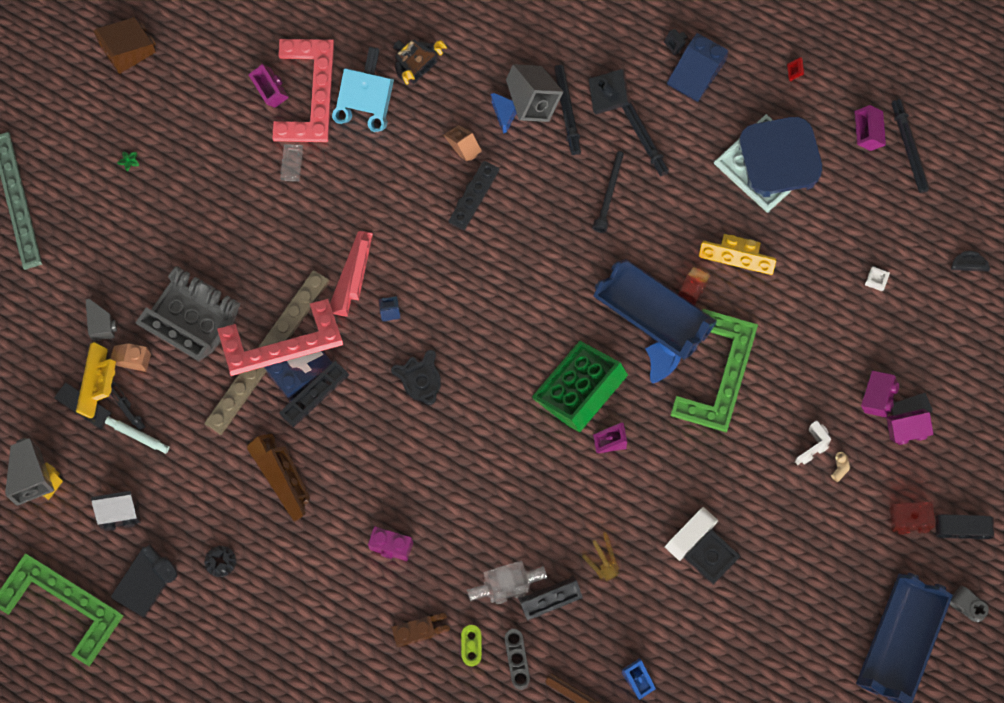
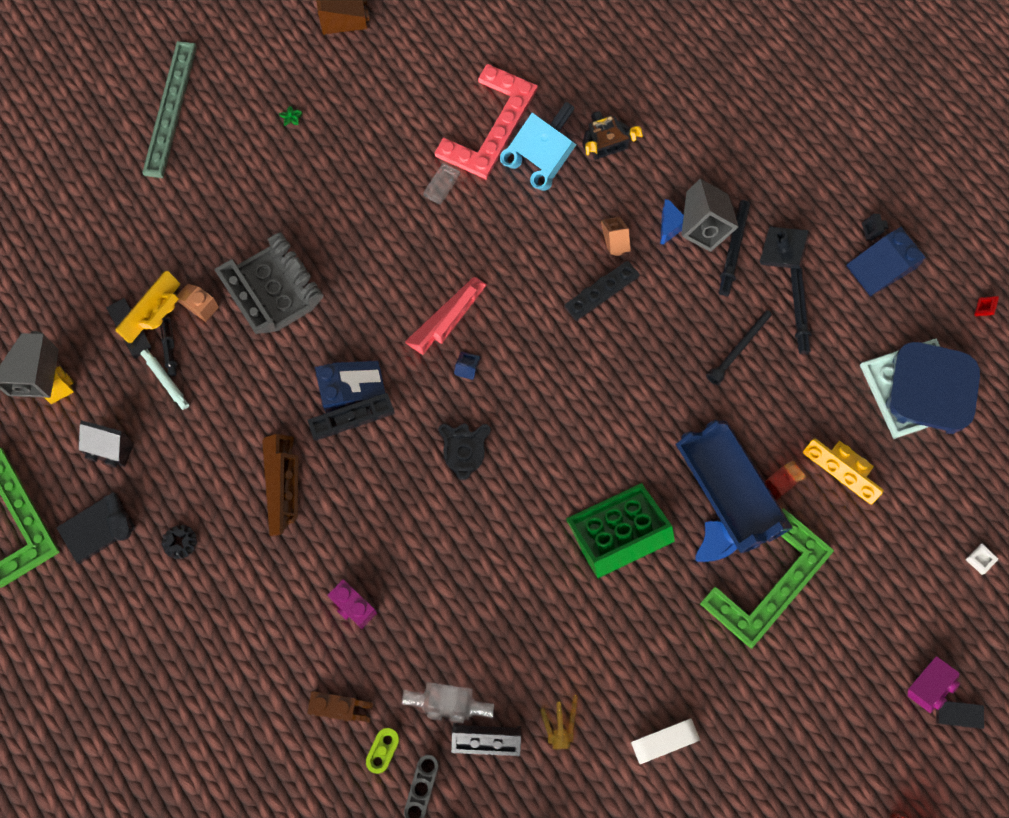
camera: 20 degrees right, 0 degrees up
dark grey slope [86,299,117,341] -> none
dark tan plate [204,270,329,435] -> none
coral plate [217,299,343,376] -> none
magenta brick [248,64,289,108] -> none
magenta slope [593,423,627,453] -> none
black tile [684,529,740,585] -> none
white bracket [795,421,831,465] -> none
tan arm [831,452,850,482] -> none
magenta brick [886,409,934,445] -> none

